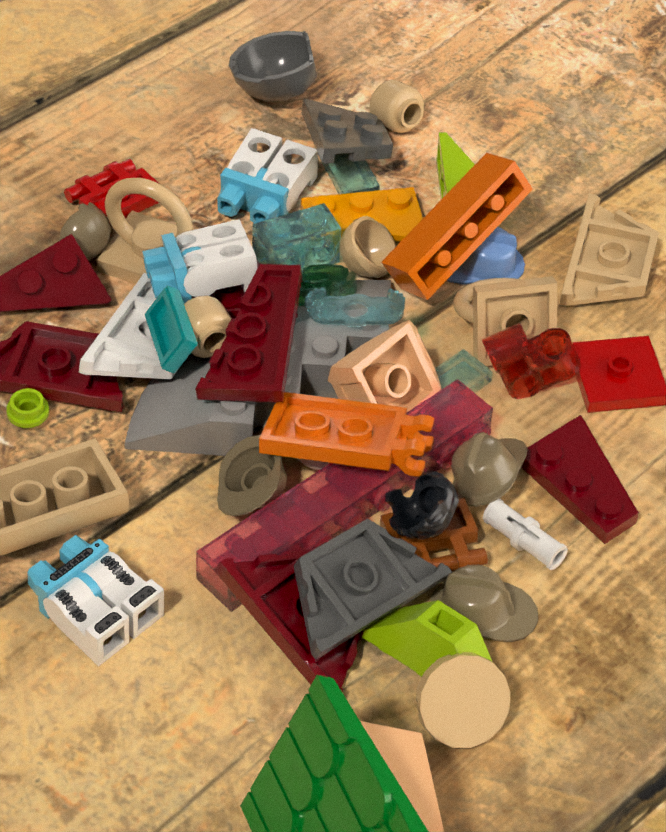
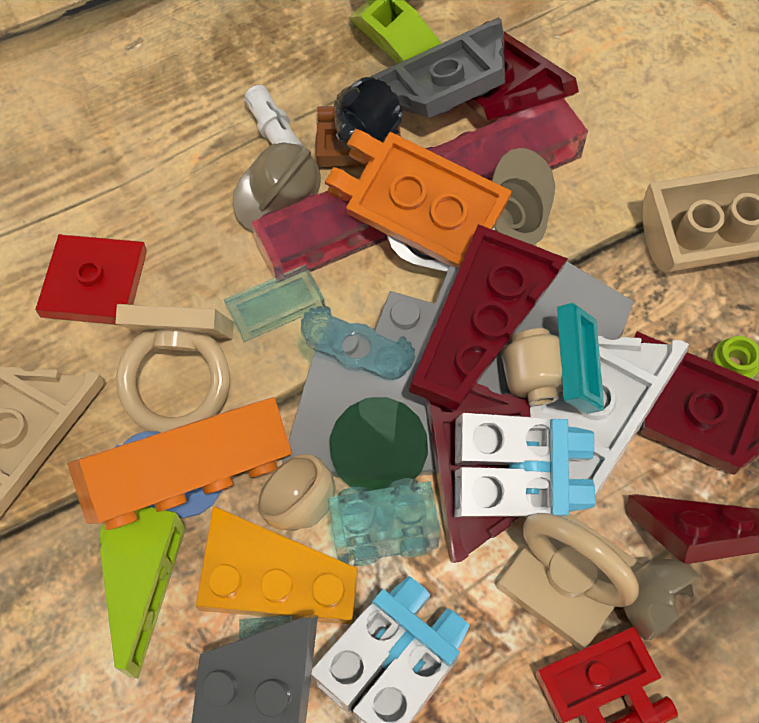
camera: 160 degrees left, 15 degrees up
white hips [27,535,164,667] -> none
light nougat slope [327,320,442,416] -> none
dark tan piece [430,564,538,642] -> none
clear red piece [482,323,581,399] -> none
dark red wing [521,415,639,544] -> none

